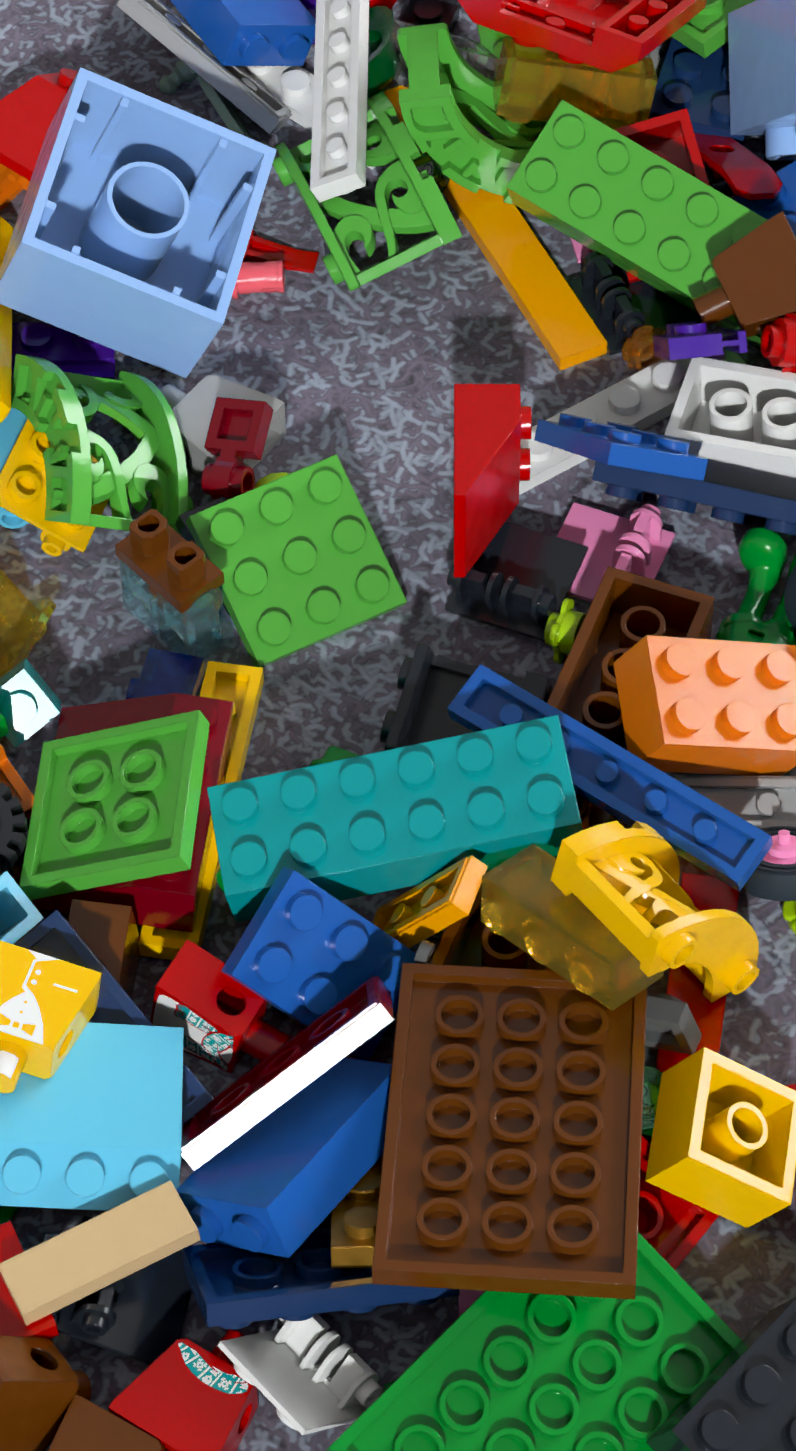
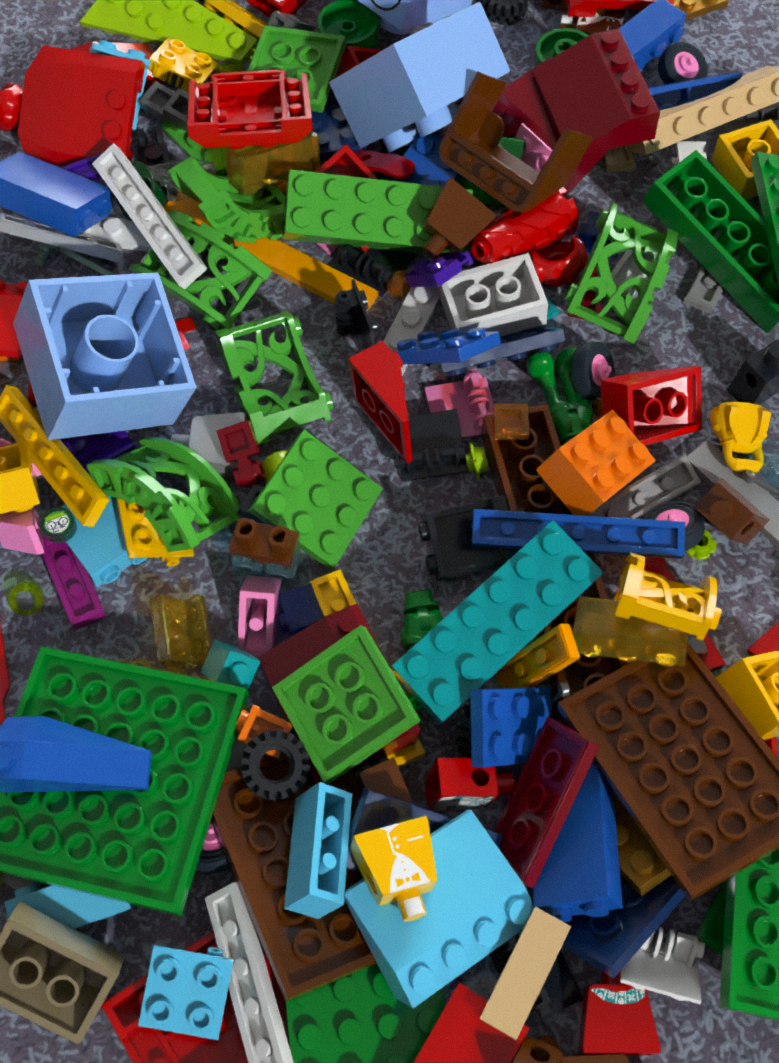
camera: 35 degrees left, 10 degrees up
none -> bright green fence [214,310,333,445]
none -> bright pink slope [238,575,281,657]
none -> black hinge [334,279,378,349]
none -> clear orange plate [493,403,529,440]

